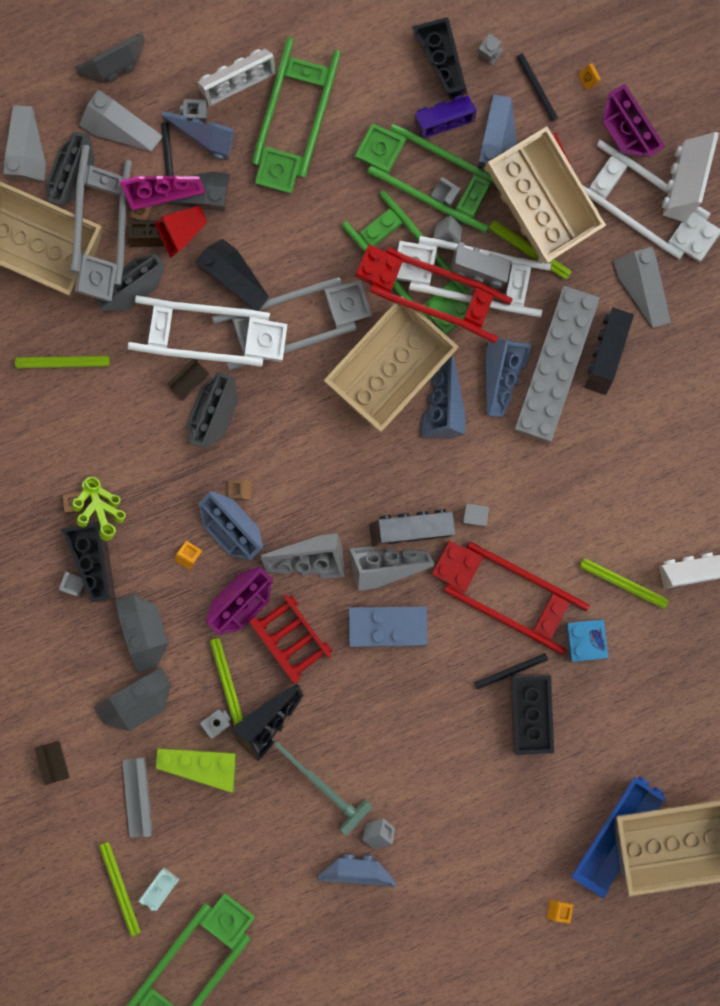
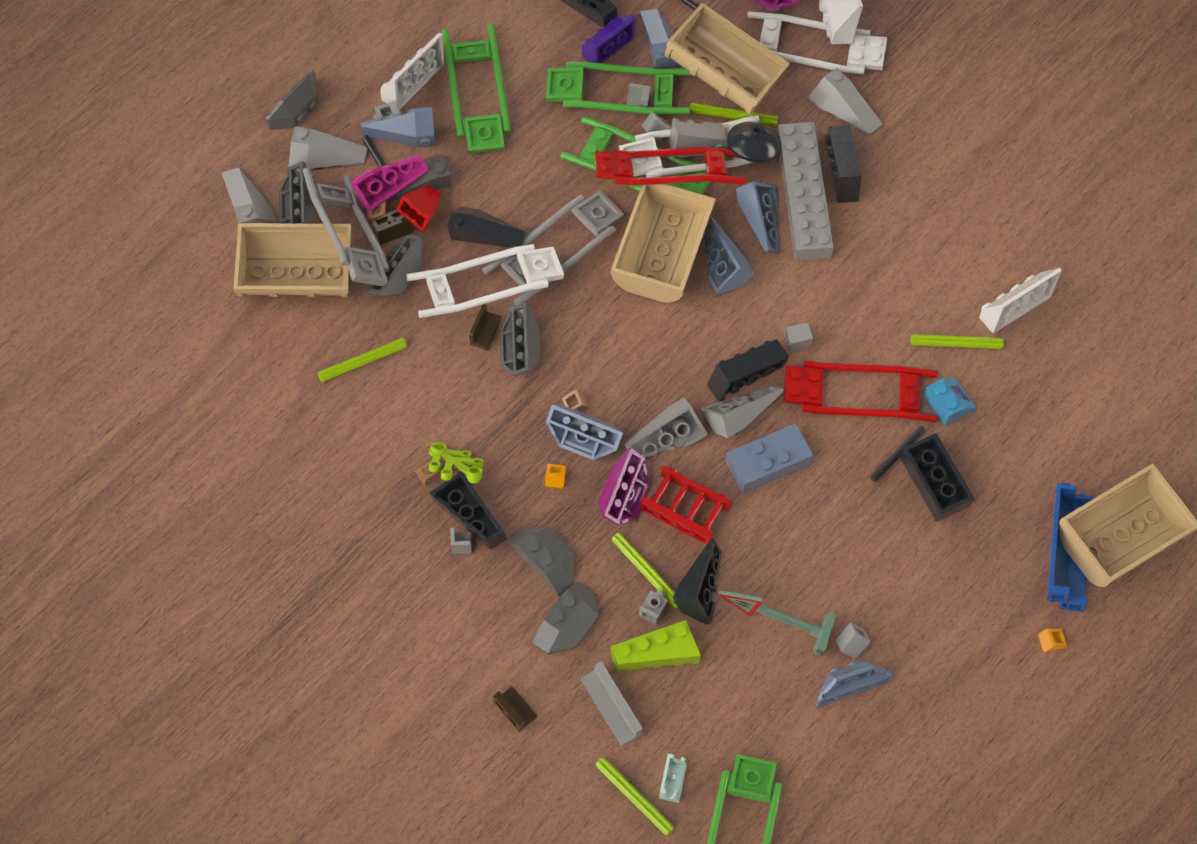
camera: 25 degrees left, 20 degrees down
none -> black dish [727,121,781,163]

